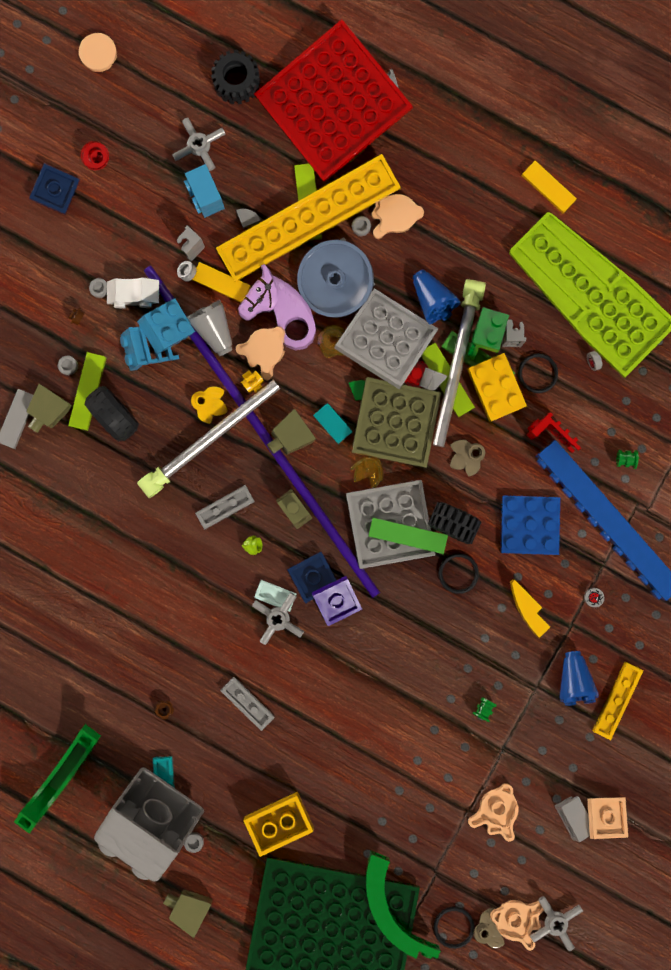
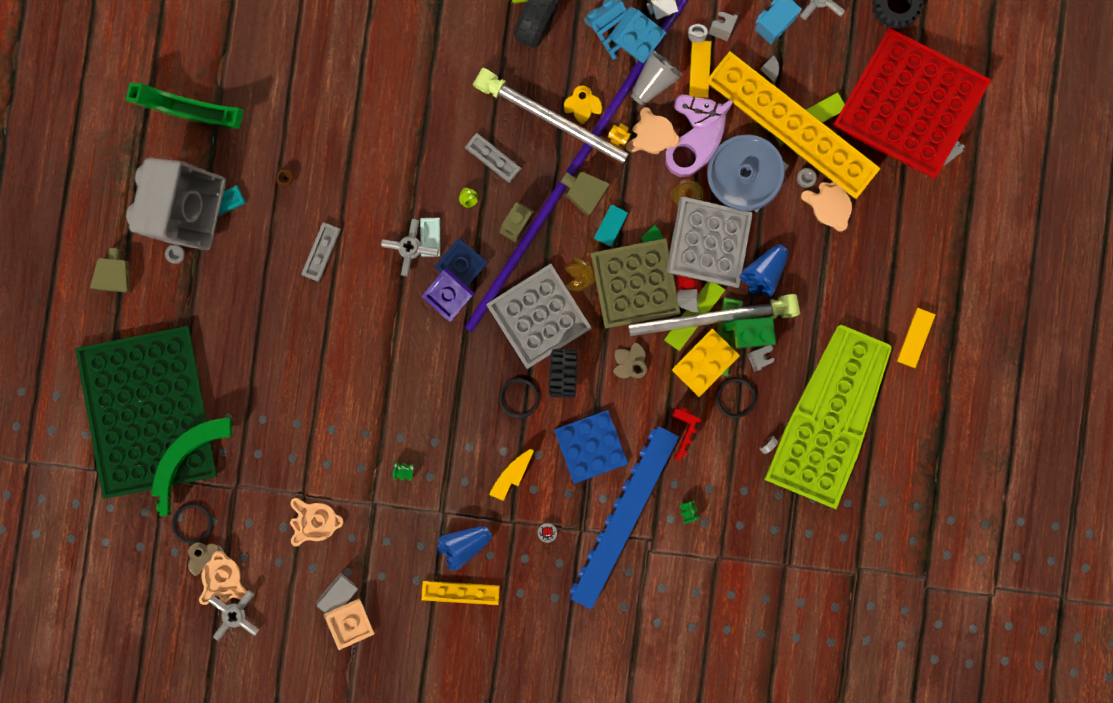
camera: 65 degrees right, 0 degrees up
yellow brick [243,792,314,857] -> none
bright green tile [368,518,448,554] -> none

